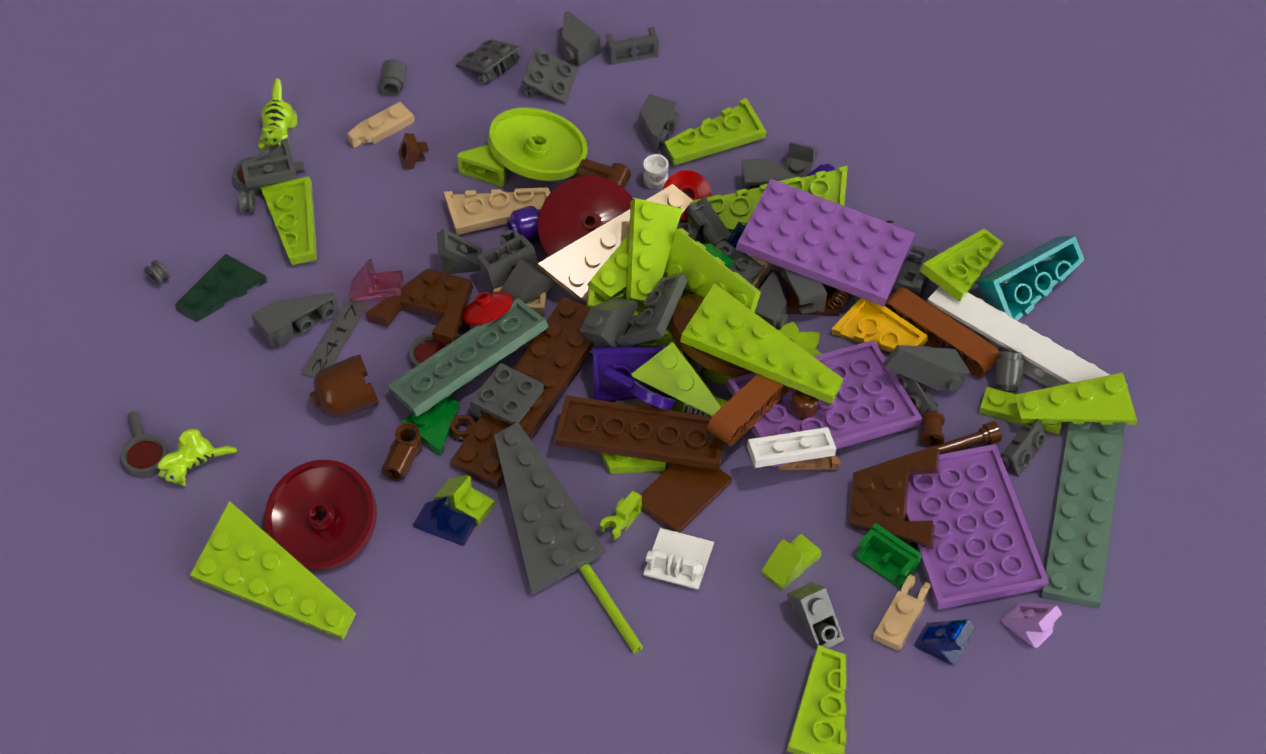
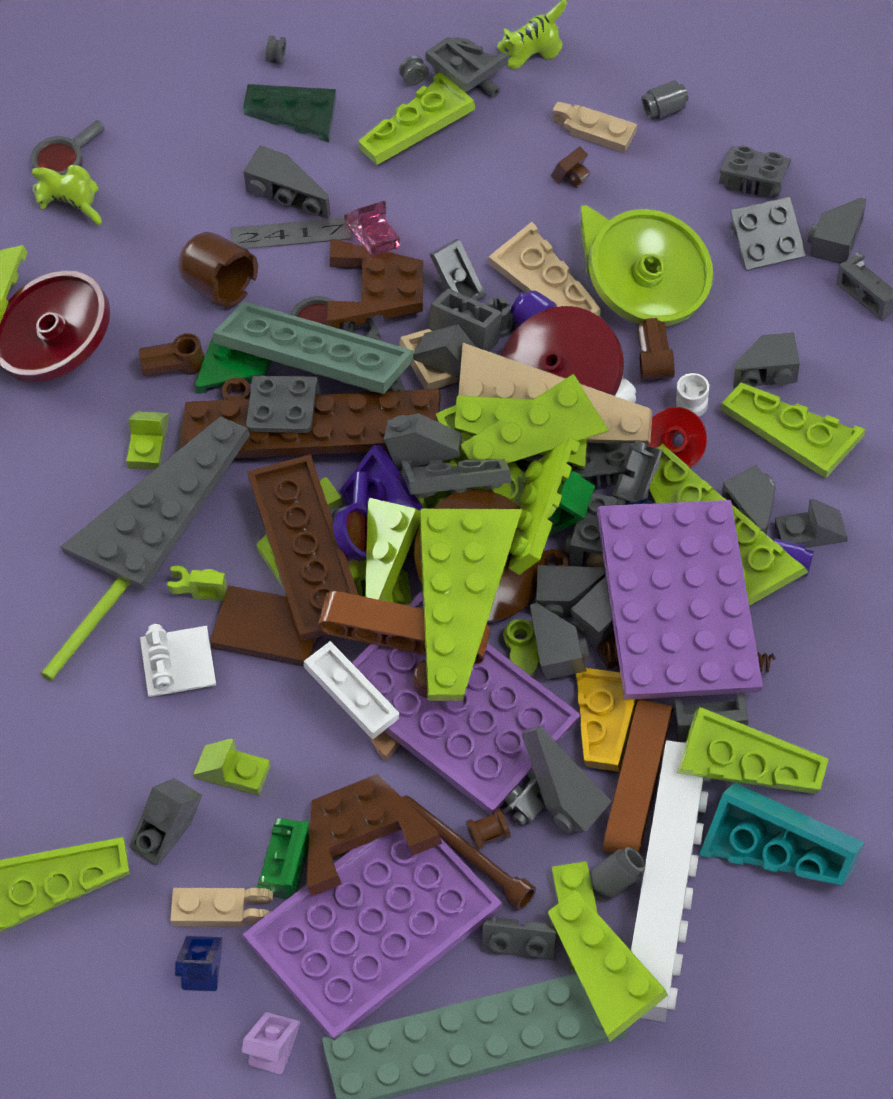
camera: 65 degrees right, 5 degrees up
clear blue slope [413,497,476,546] -> none
red dish [463,291,513,325] -> none
none -> dark grey slope [530,603,590,680]

